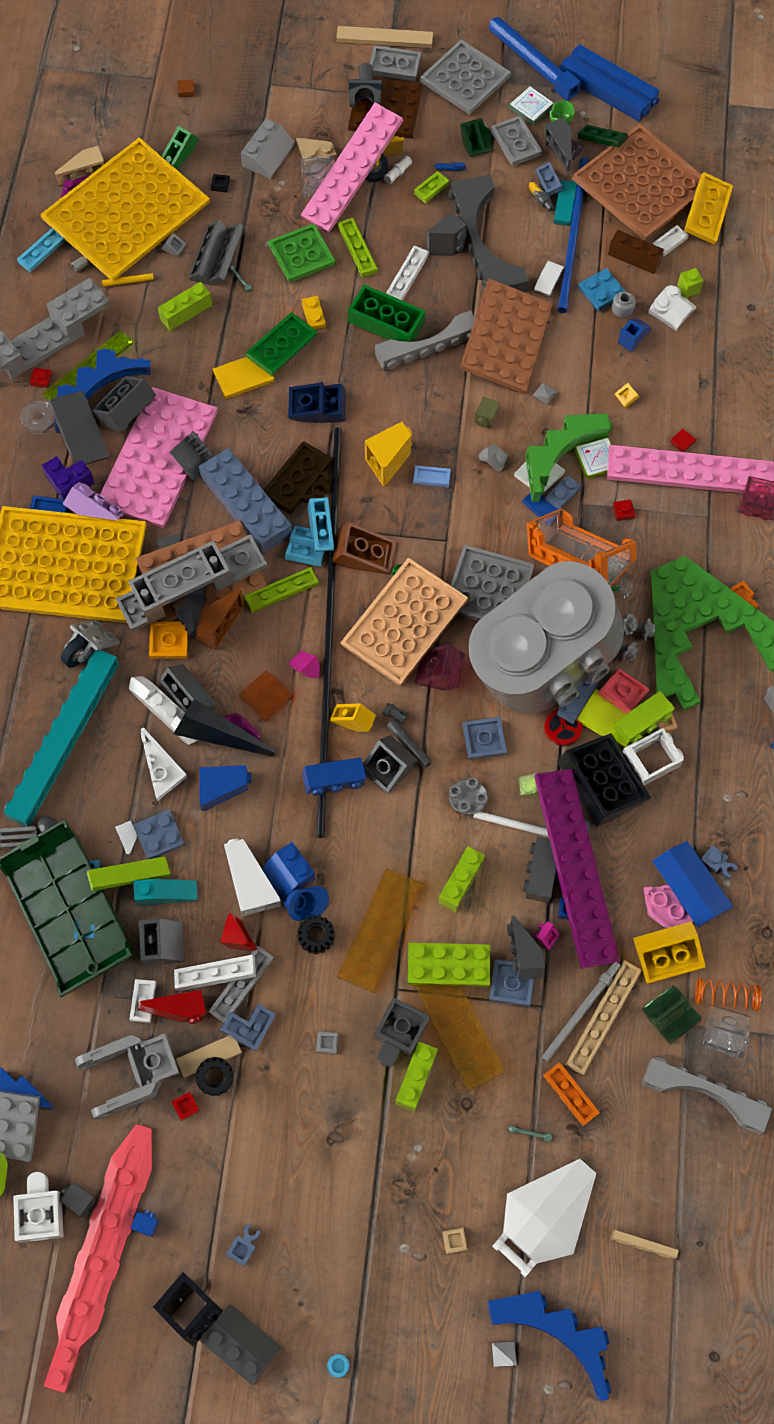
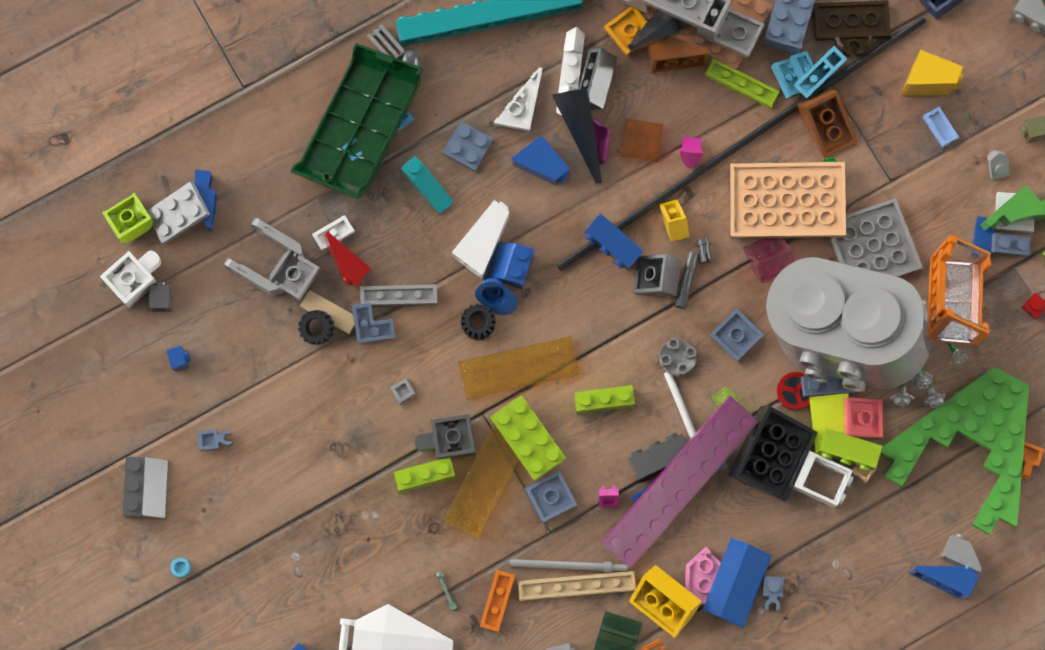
camera: 55 degrees right, 10 degrees up
coral plate [44,1124,152,1393] -> none
lime tile [87,856,170,891] -> none
white sticker [115,820,137,854] -> none
dark grey slope [139,918,185,966] -> none
black window [153,1272,223,1347] -> none
red plate [171,1092,200,1121] -> none
white plate [174,955,256,992] -> none
red slope [220,913,257,951] -> none
tan tile [442,1228,468,1254] -> none
dark grey slope [507,916,545,979] -> none

